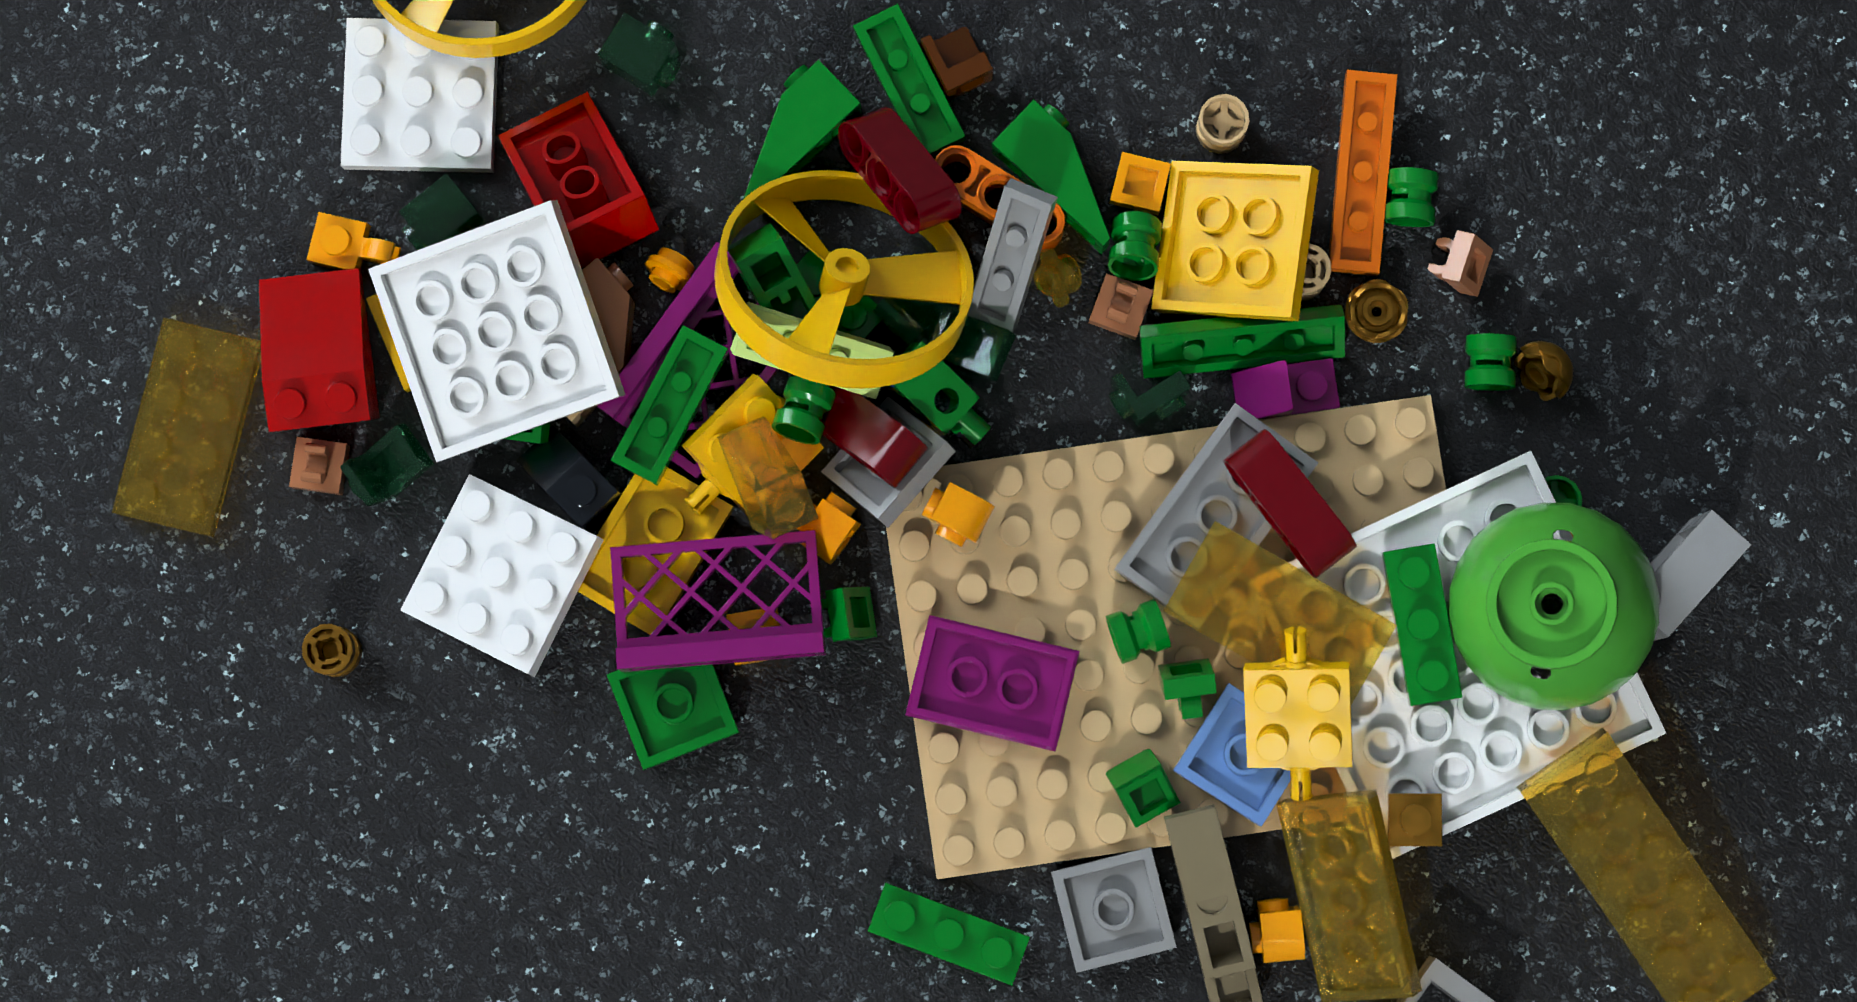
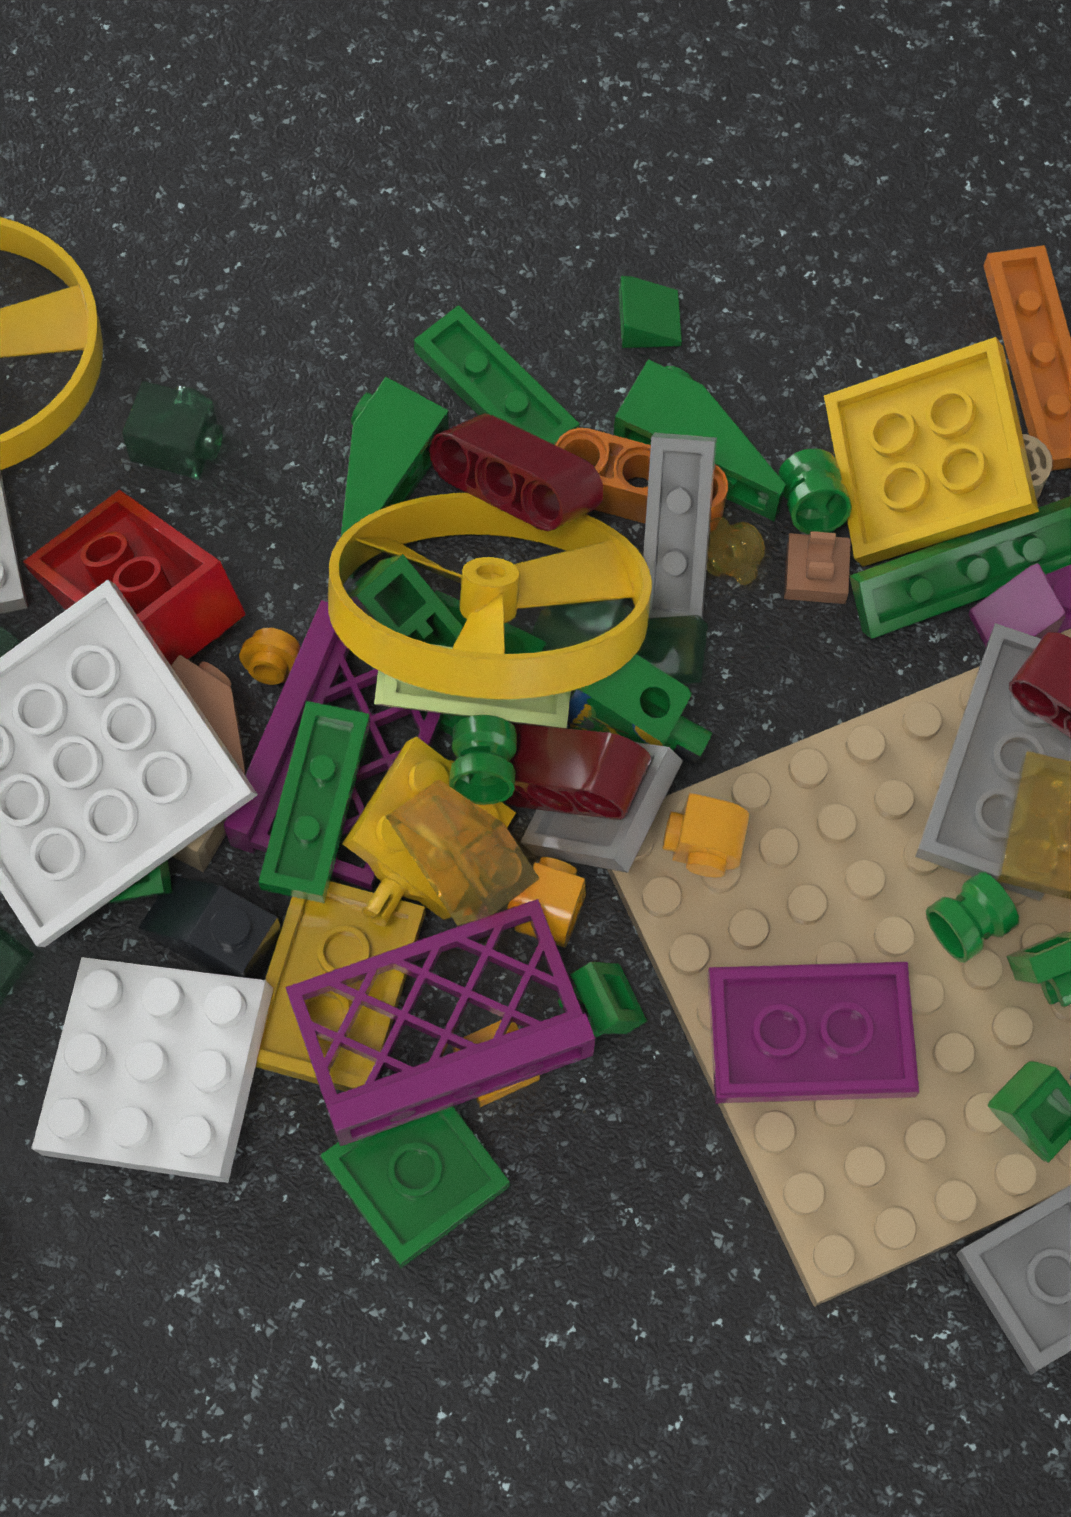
camera: 25 degrees left, 15 degrees down
green plate [868,883,1030,986] -> none
reddish brown panel [921,27,993,102] -> none
clear green bracket [1108,370,1191,426] -> none
light orange plate [1109,152,1171,215] -> none
tan wheel [1196,94,1250,154] -> none
none -> green slope [619,276,682,348]

